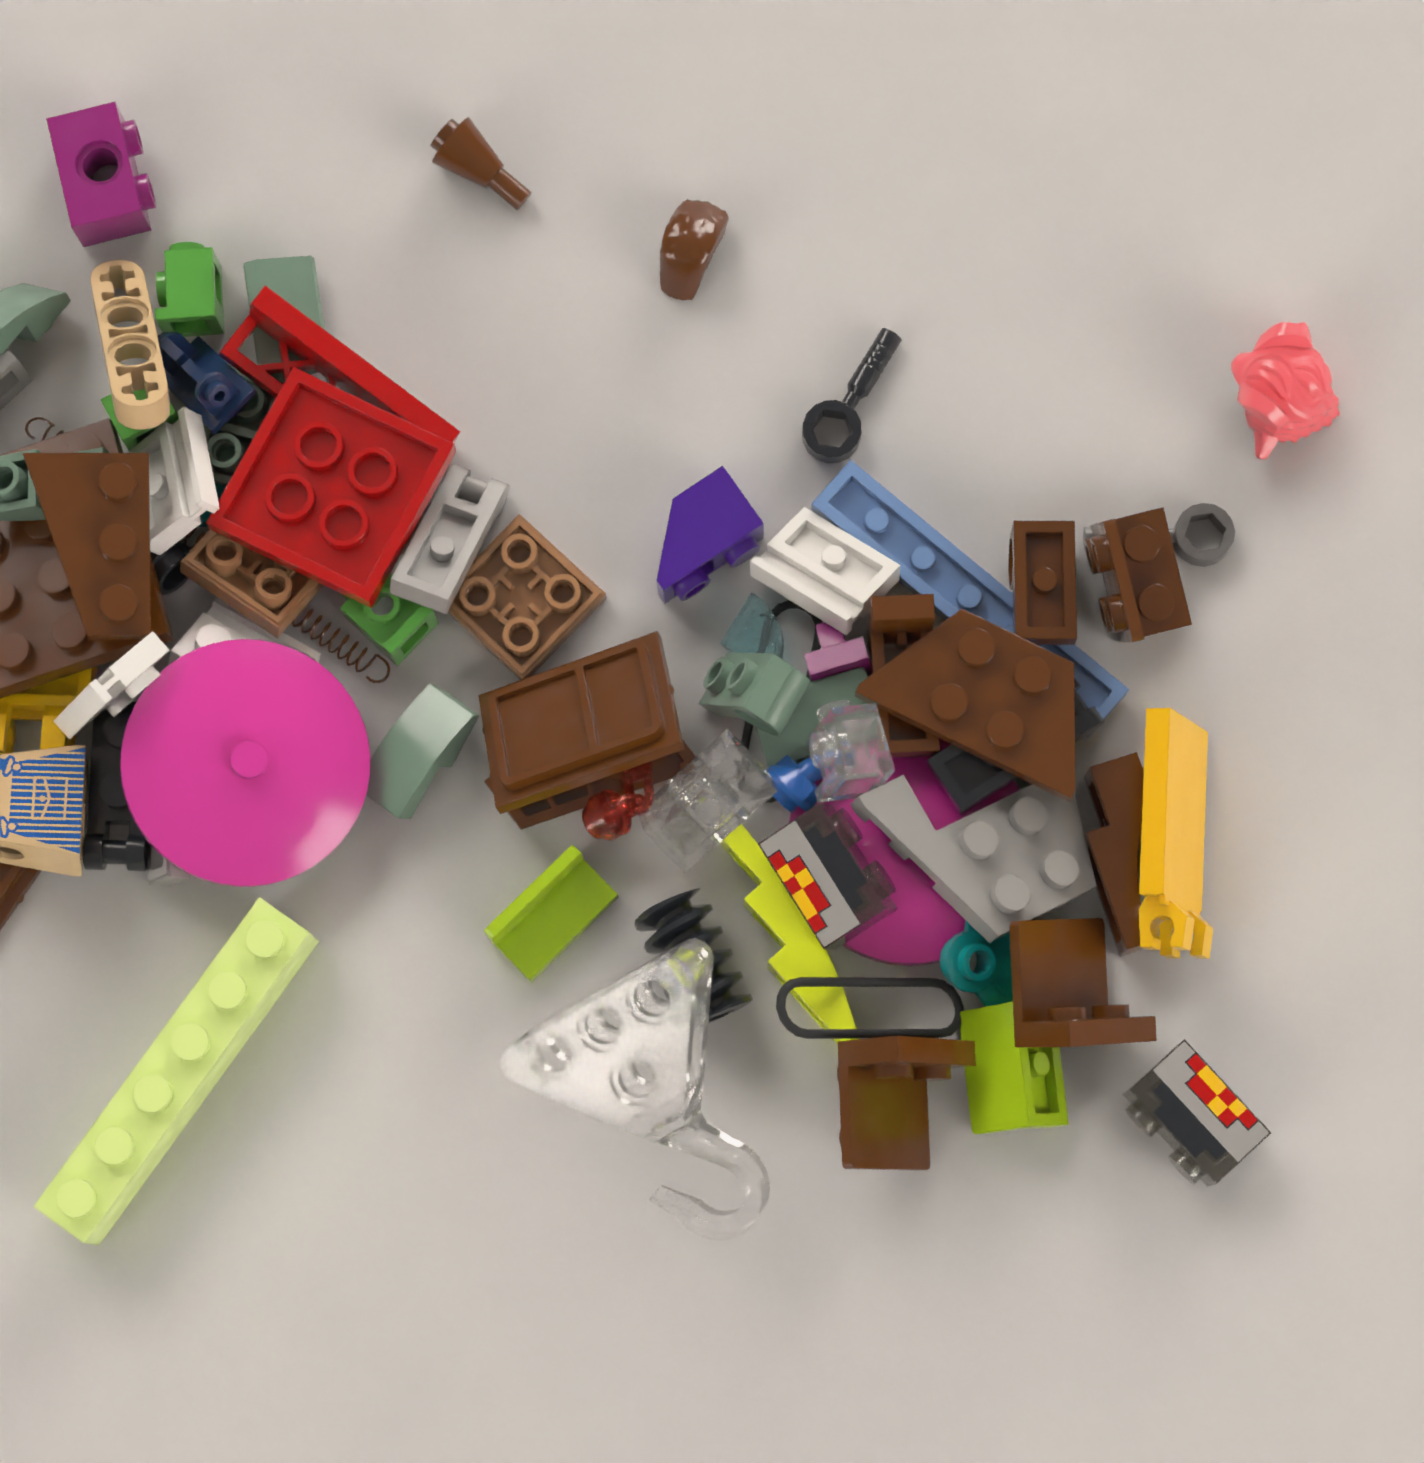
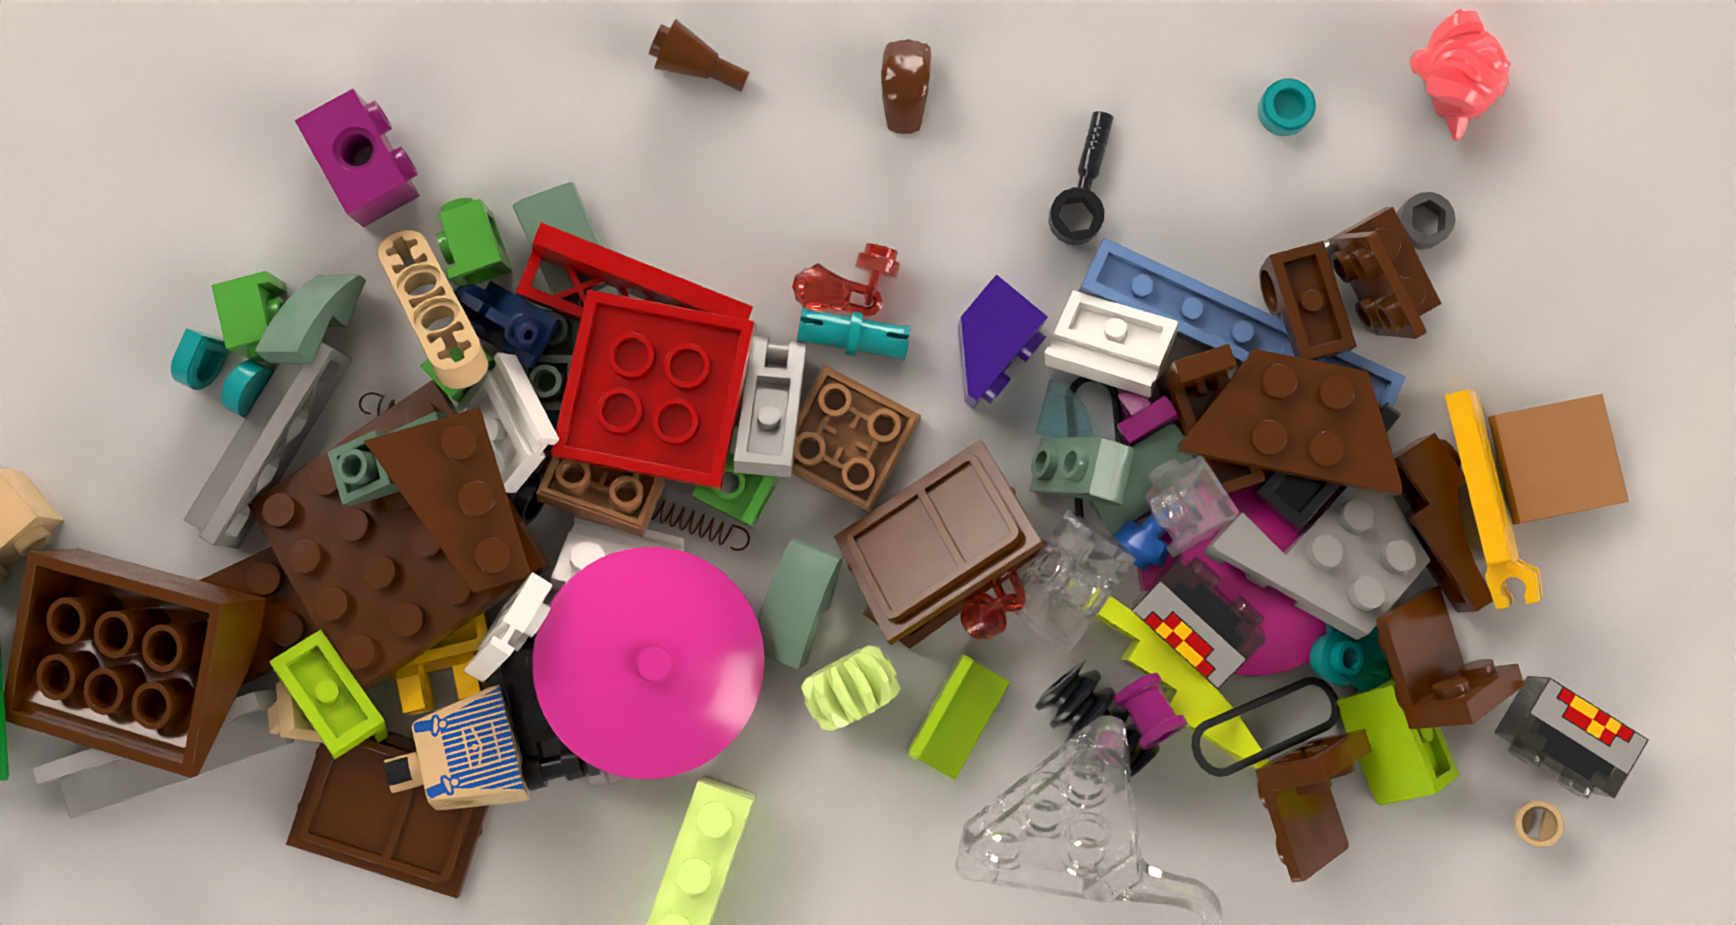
camera: 20 degrees left, 5 degrees up
none -> clear red piece [792,243,901,316]
none -> teal pin [797,307,911,361]
none -> yellowish green gear [801,645,901,731]
none -> magenta bush [1113,672,1188,750]
none -> teal tile [1258,78,1316,136]
none -> medium nougat tile [1487,393,1629,525]
none -> tan hinge [1513,800,1564,847]

